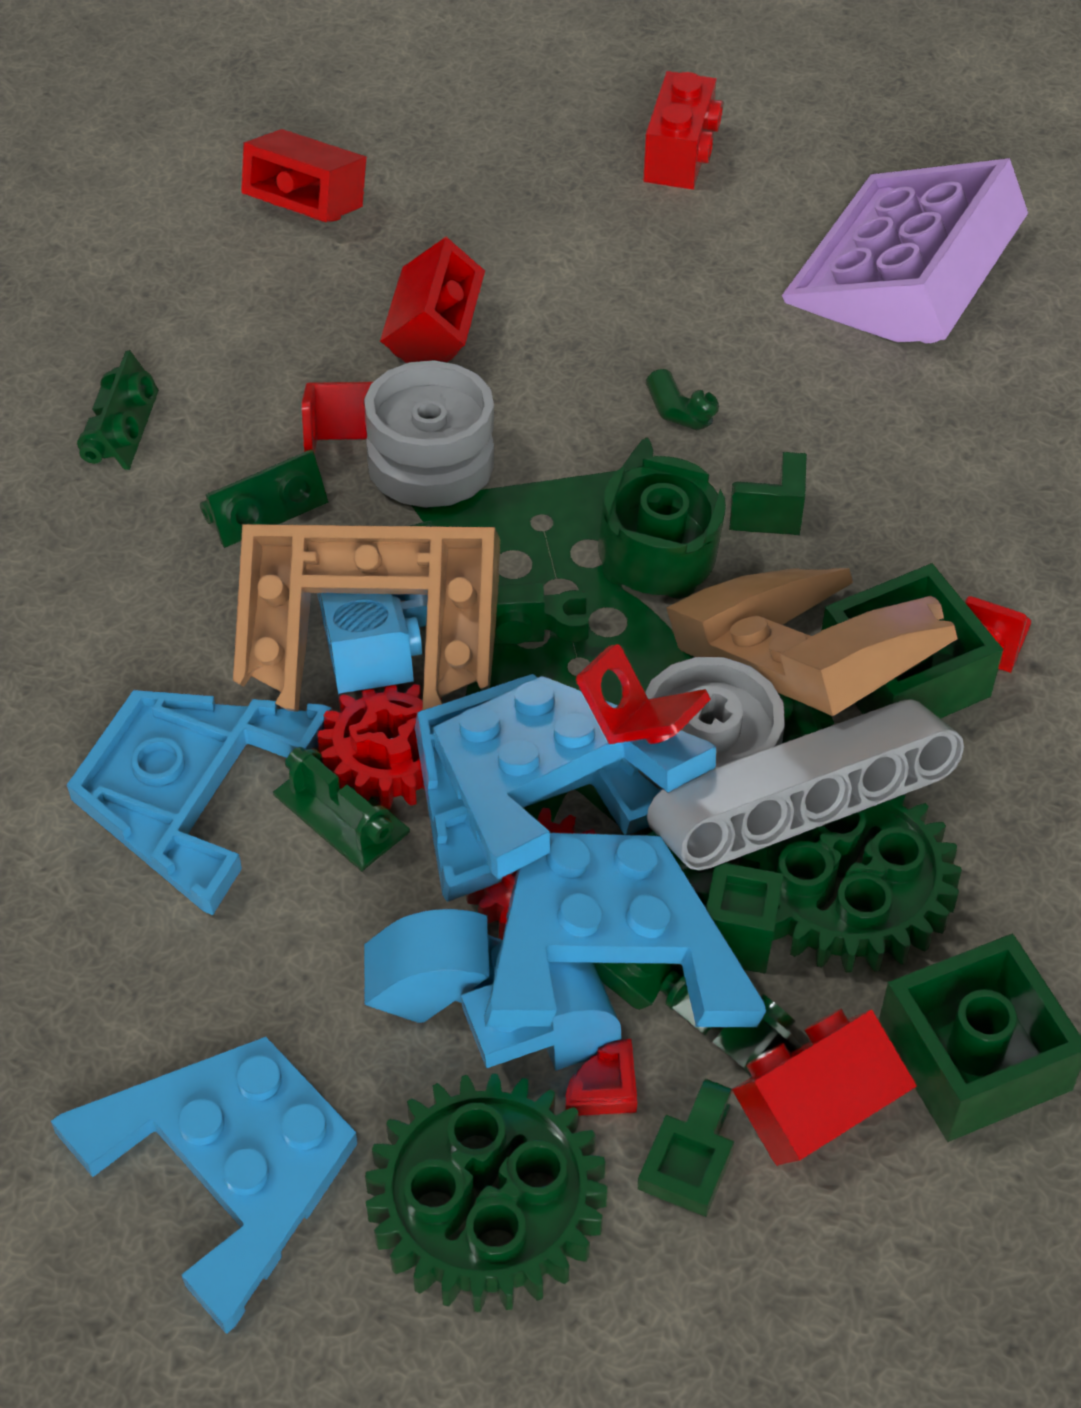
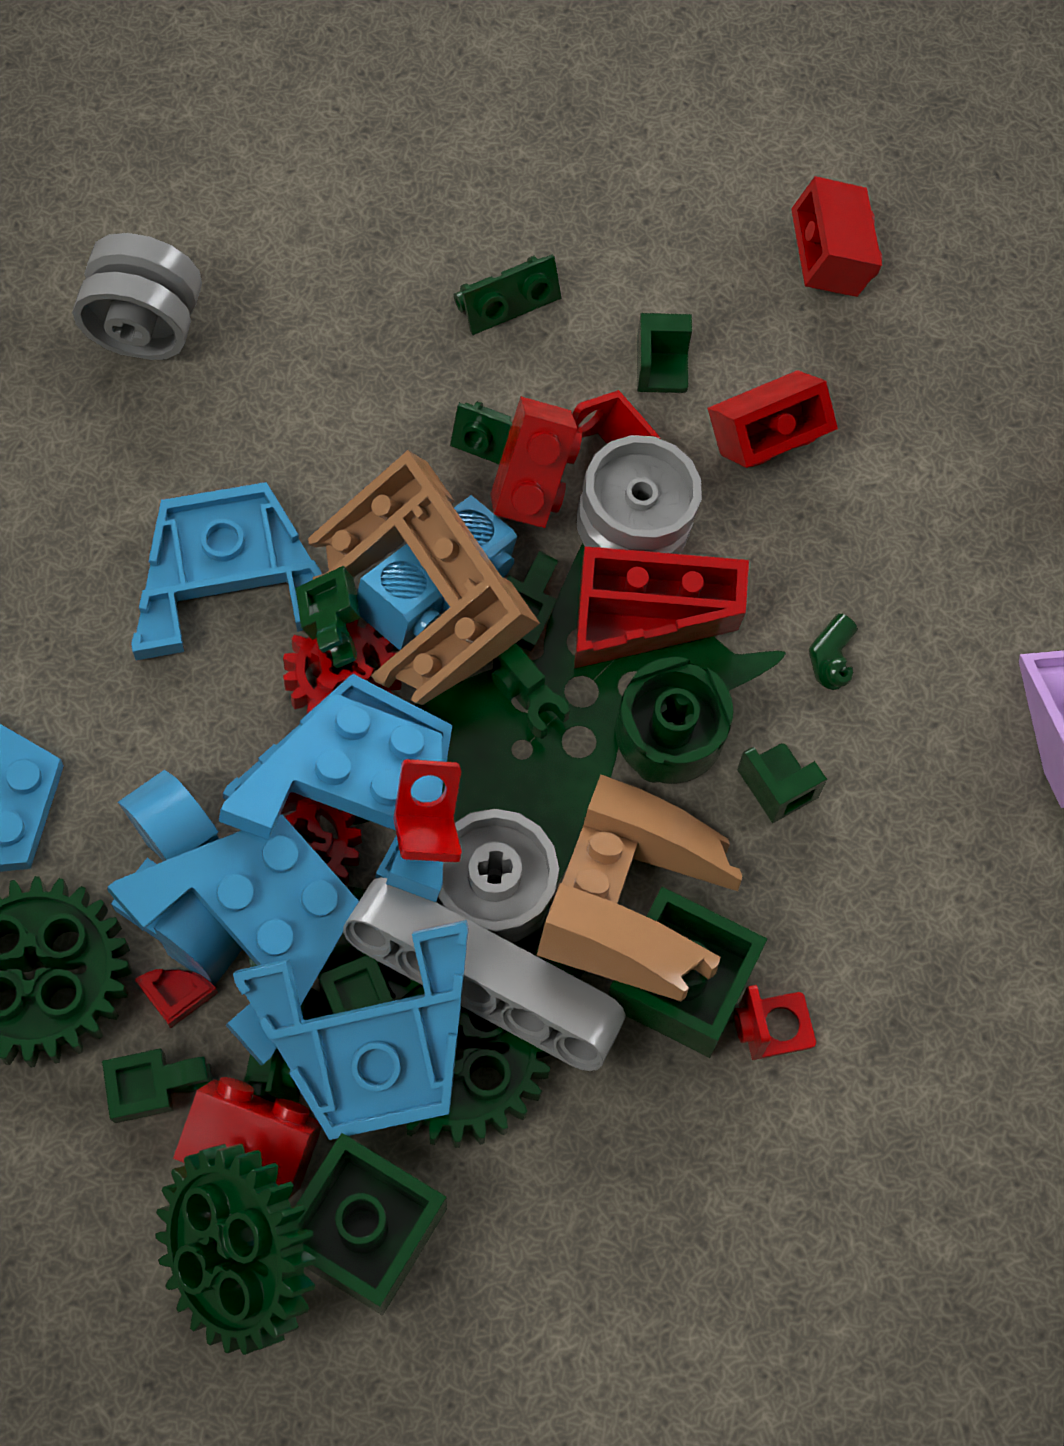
camera: 50 degrees right, 15 degrees up
dark green hinge [273,747,410,872] -> none
none -> dark green gear [155,1144,316,1355]
none -> dark azure wing [233,920,469,1140]
none -> dark green plate [296,566,361,669]
none -> red brick [490,396,582,528]
none -> red wedge [574,546,749,669]
none -> dark green panel [637,313,692,393]

